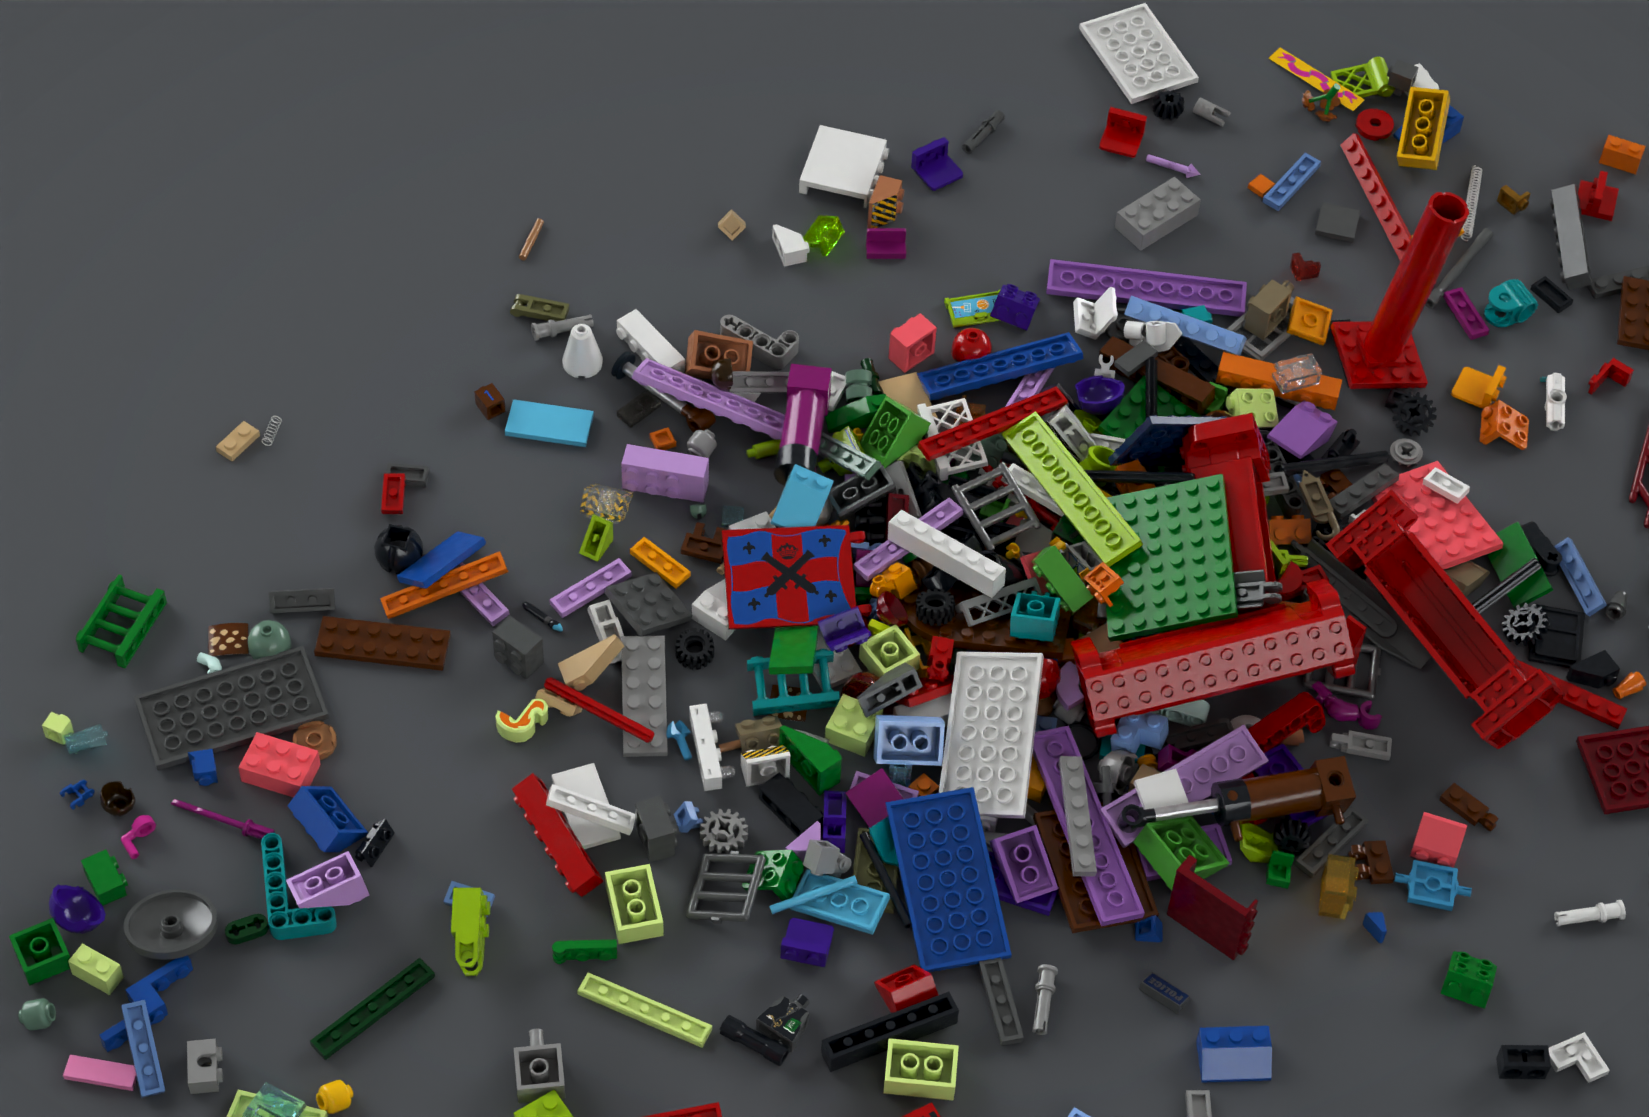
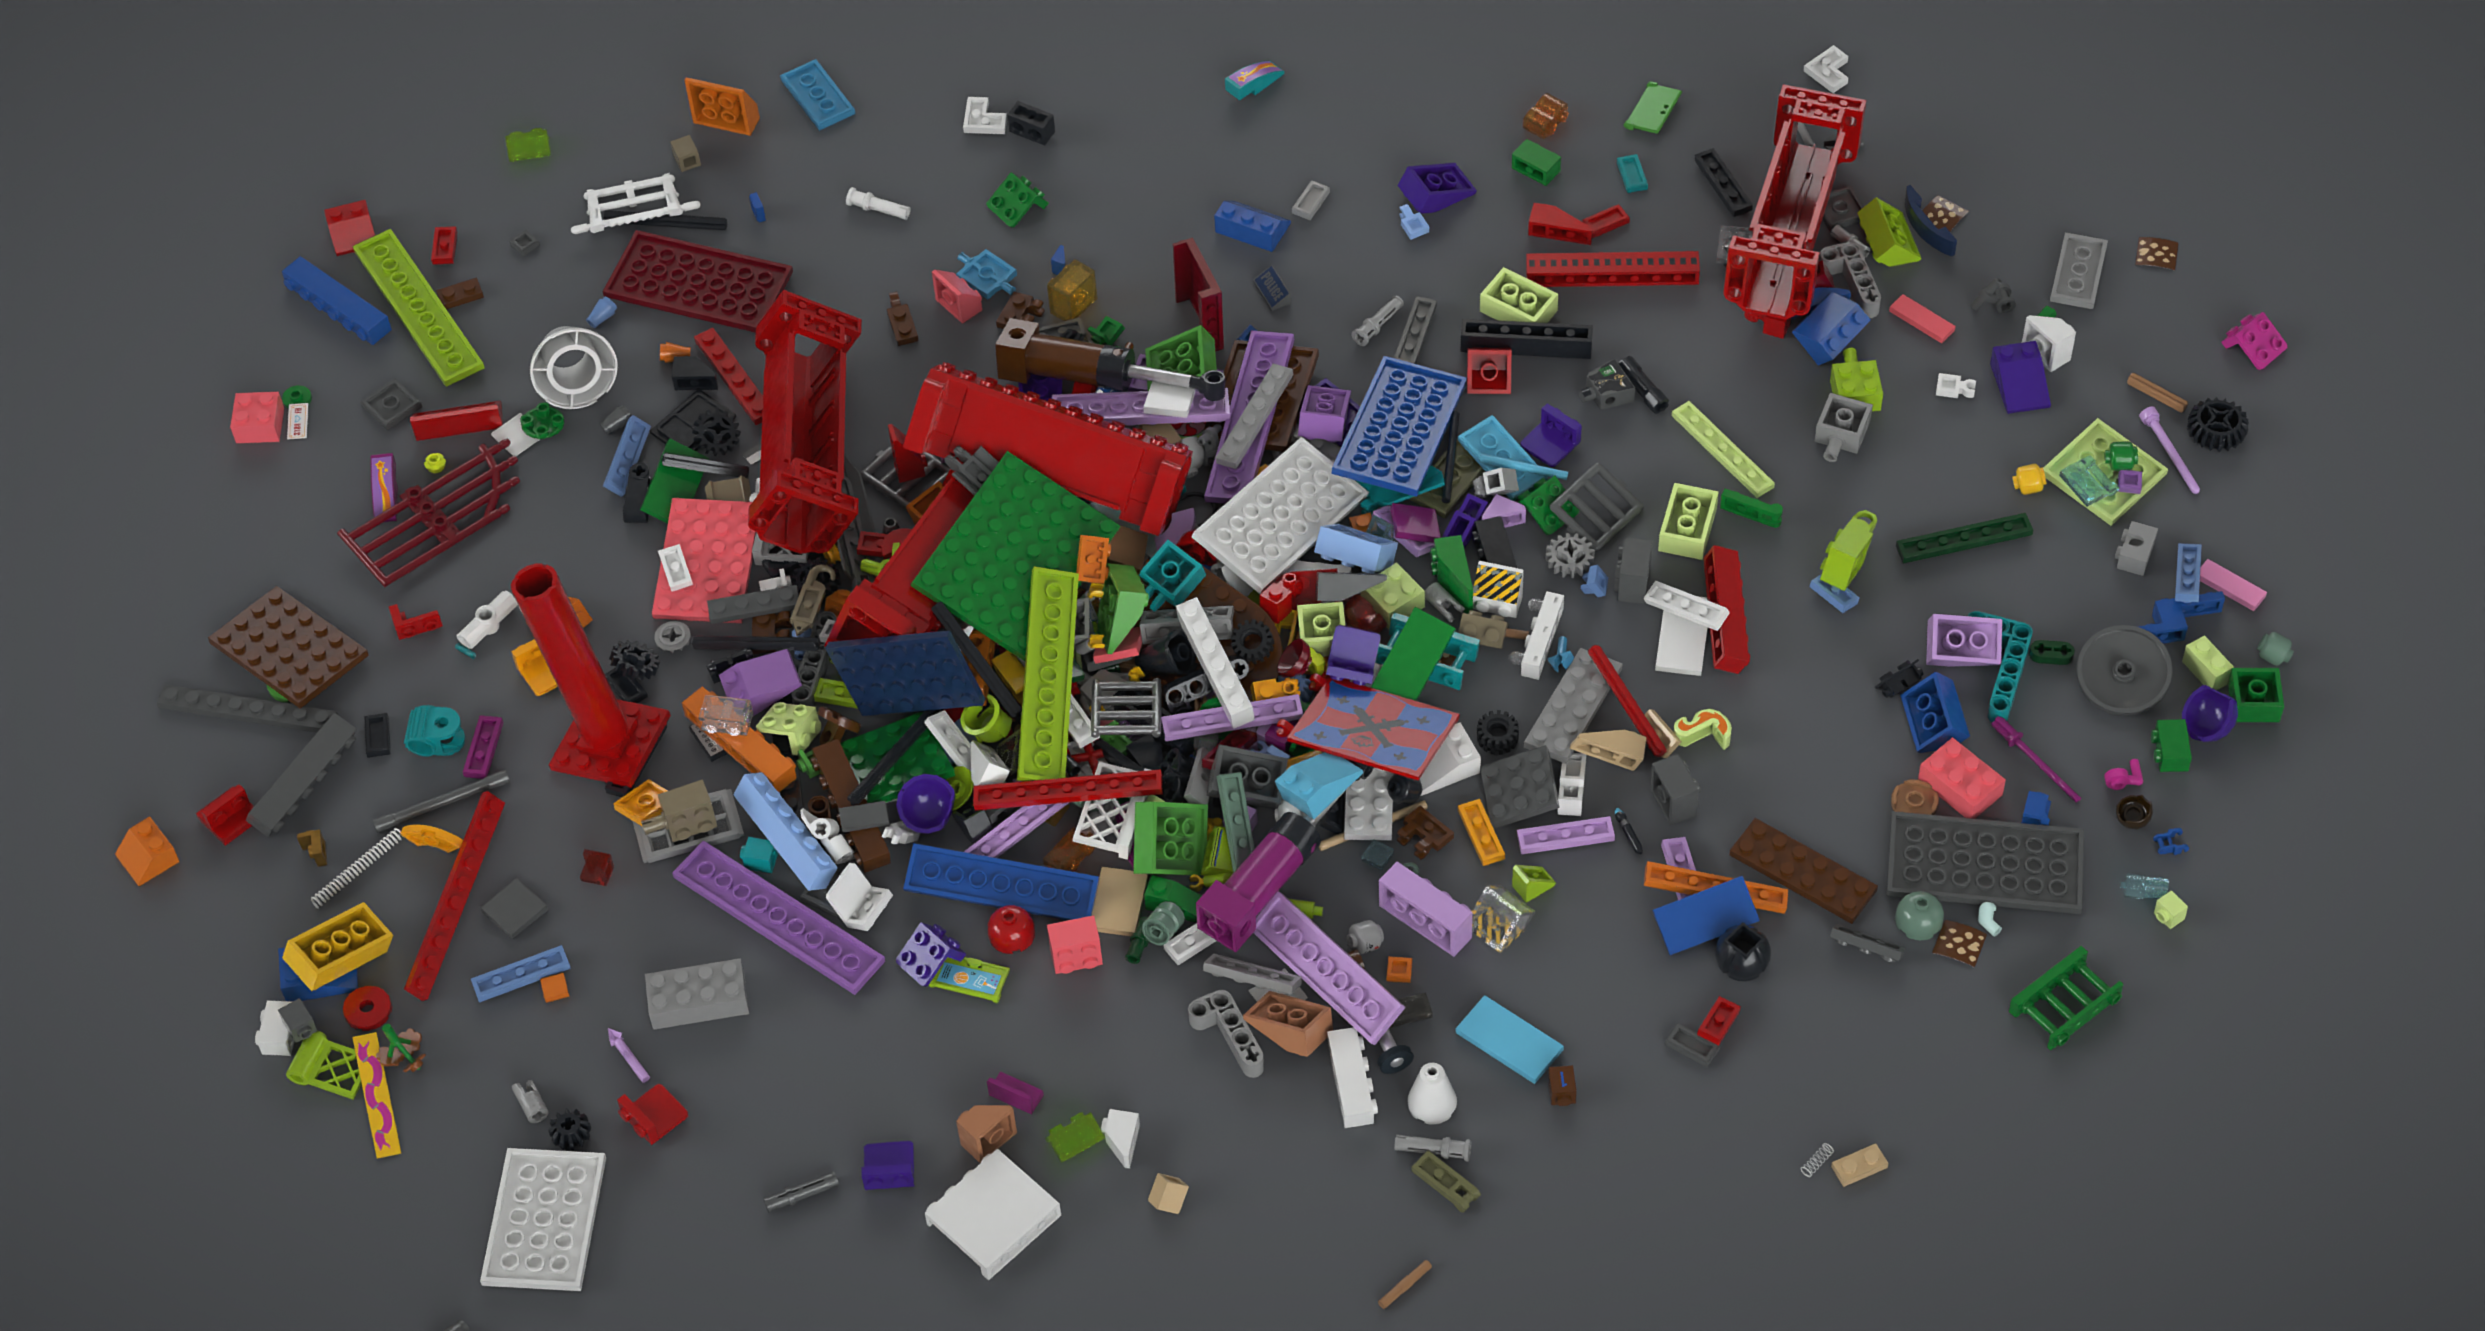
camera: 145 degrees left, 0 degrees up
dark brown hair [710,358,733,390] -> none

